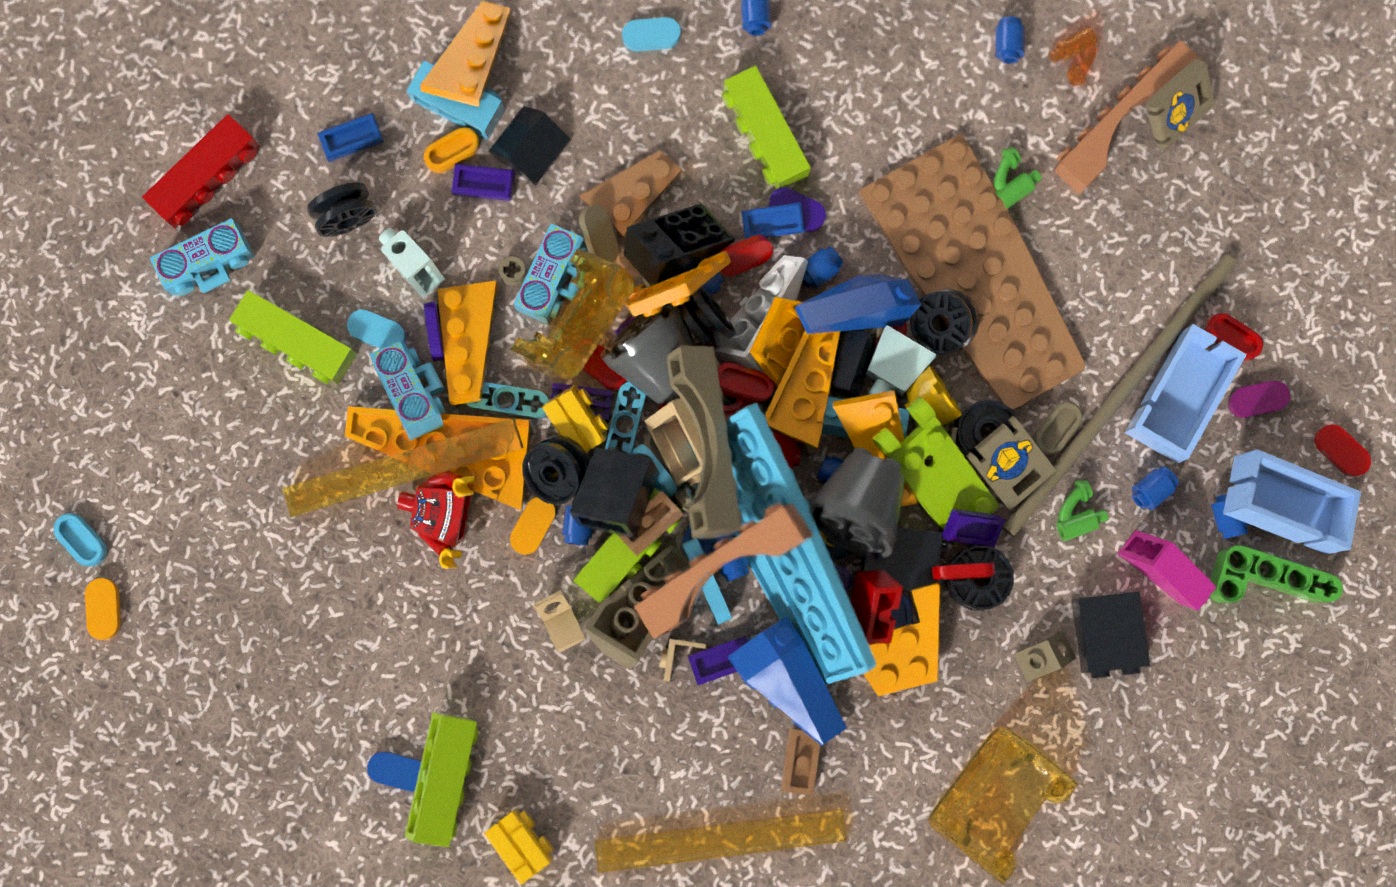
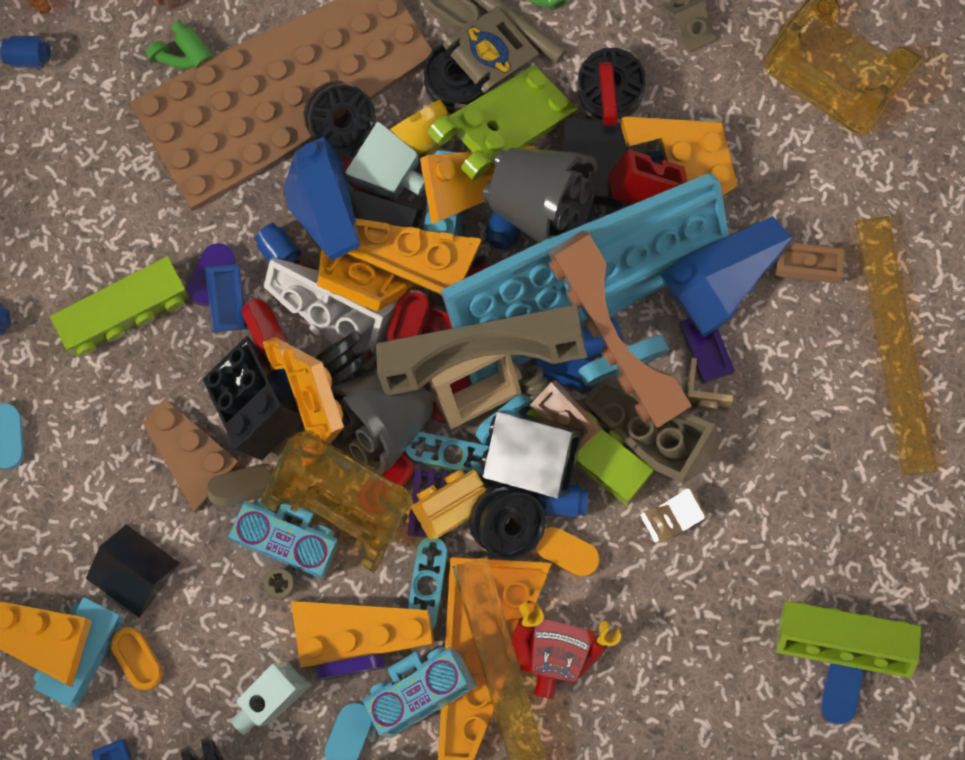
camera: 85 degrees left, 5 degrees down
dark purple tile [451,164,515,201] -> none
yellow brick [484,808,554,885] -> none
dark purple tile [942,509,1005,547] -> none

